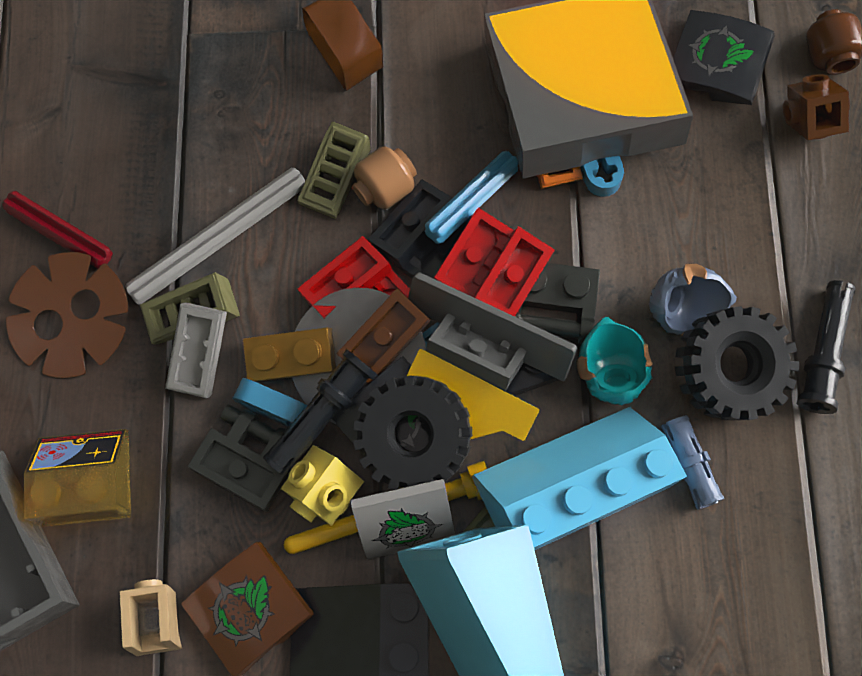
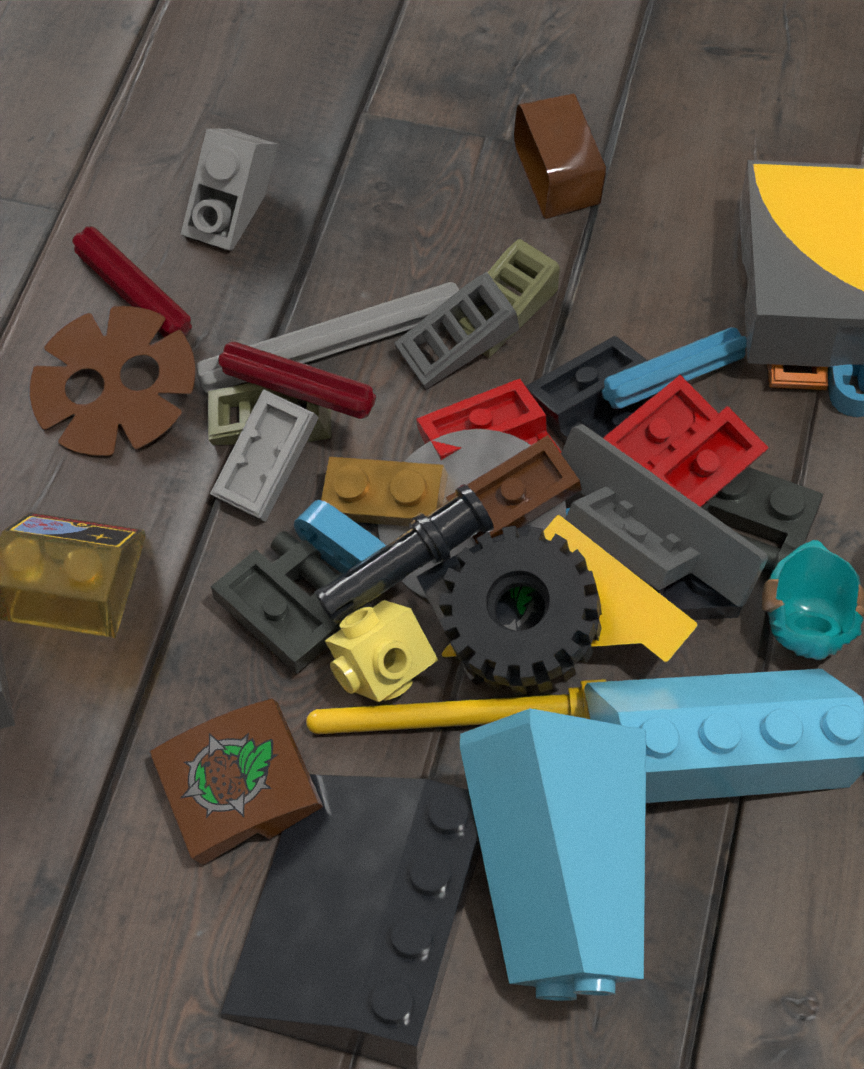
camera: 10 degrees right, 15 degrees down
tan window [120,580,182,656] -> none
light grey slope [350,479,455,560] -> none
medium nougat head [352,146,417,210] -> none
none -> light grey slope [181,129,278,250]
none -> dark red axle [218,342,376,419]
none -> dark grey slope [394,272,520,390]

